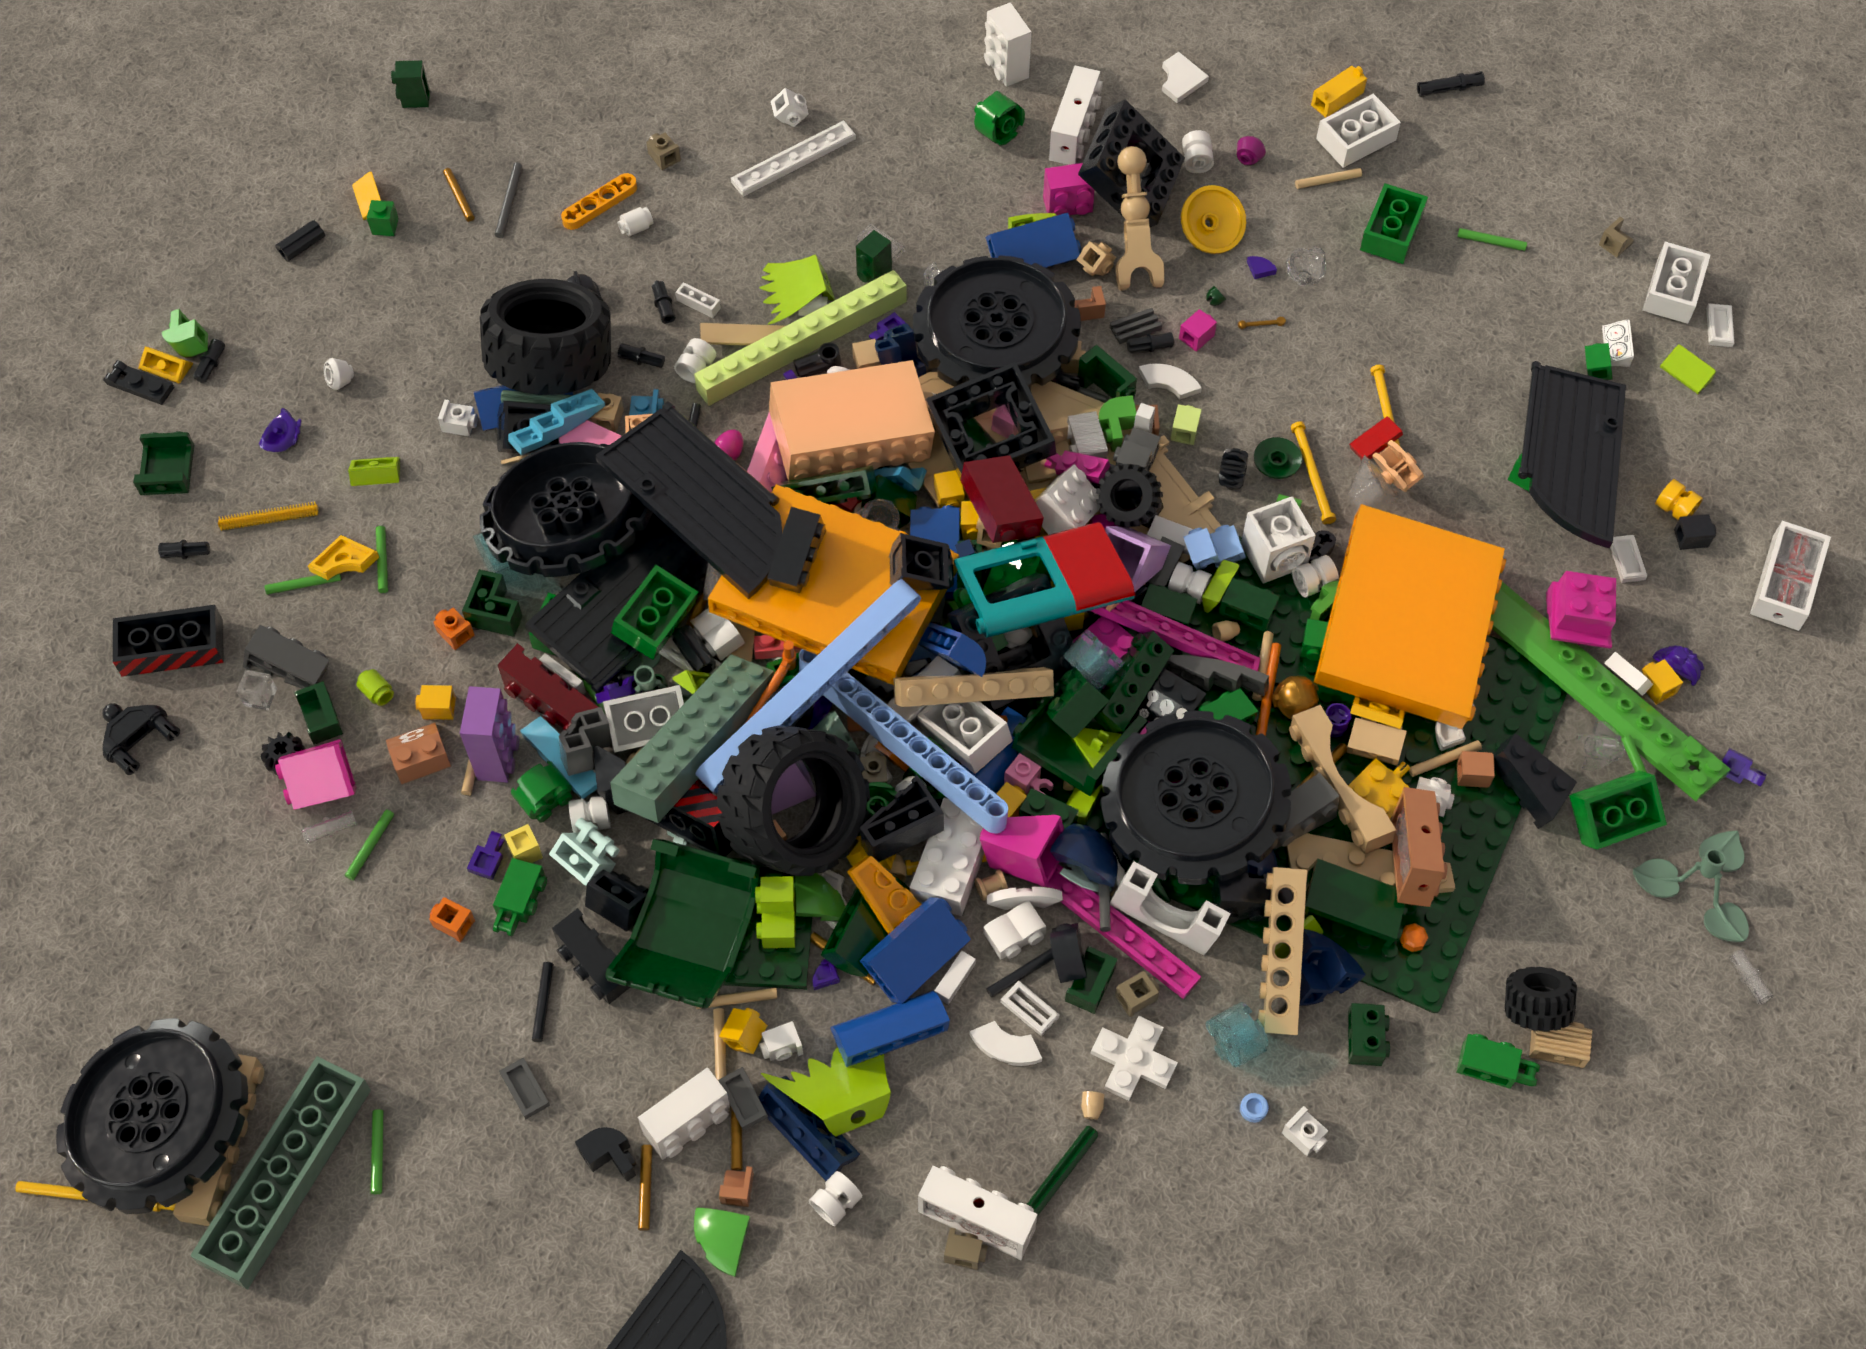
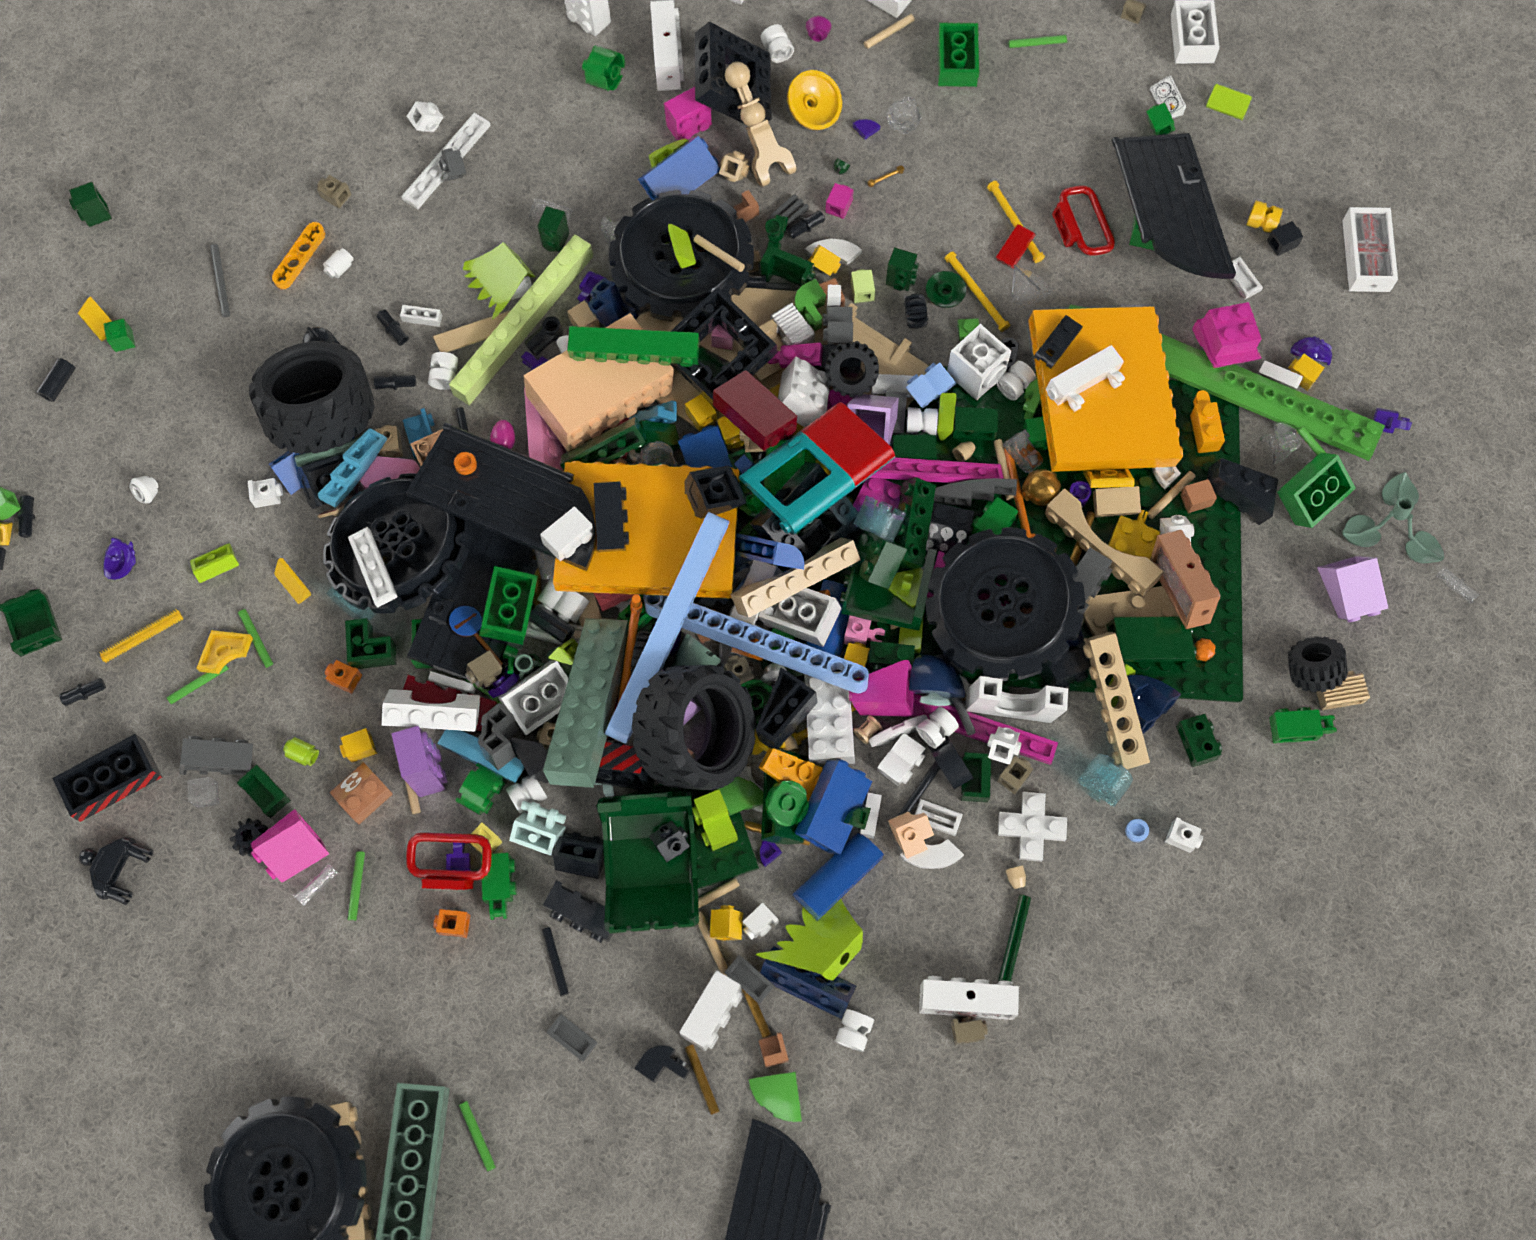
camera: 20 degrees left, 10 degrees up
pearl gold bar [443,168,475,222] -> none
light nougat hinge [1372,440,1424,492] -> none
white tile [1706,304,1734,347] -> none
none -> yellow slope [274,558,311,604]
none -> white tile [348,527,398,607]
none -> white arch [382,689,480,731]
none -> red bar [406,832,492,890]
none -> dark grey brick [439,148,466,182]
none -> blue piece [449,606,503,666]
none -> orange tile [454,452,477,475]
none -> dark tan brick [465,650,502,688]
none -> green hand [503,645,518,674]
none -> white brick [540,506,594,561]
none -> green brick [567,326,700,367]
none -> black brick [649,821,690,862]
none -> lime slope [667,224,696,269]
none -> tan bar [694,235,745,272]
none -> dark green bar [765,215,788,252]
none -> green tile [766,781,809,826]
none -> yellow brick [808,244,841,276]
none -> dark green tile [844,807,871,830]
none -> dark green brick [885,247,920,292]
none -> light nougat brick [888,812,934,858]
none -> white wheel [916,706,959,749]
none -> white brick [987,727,1022,765]
none -> clear leg [1002,429,1043,473]
none -> black plate [1034,315,1083,369]
none -> white brick [1046,345,1125,412]
none -> red bar [1052,186,1115,256]
none -> light orange brick [1190,390,1225,453]
none -> lavender slope [1318,556,1388,622]

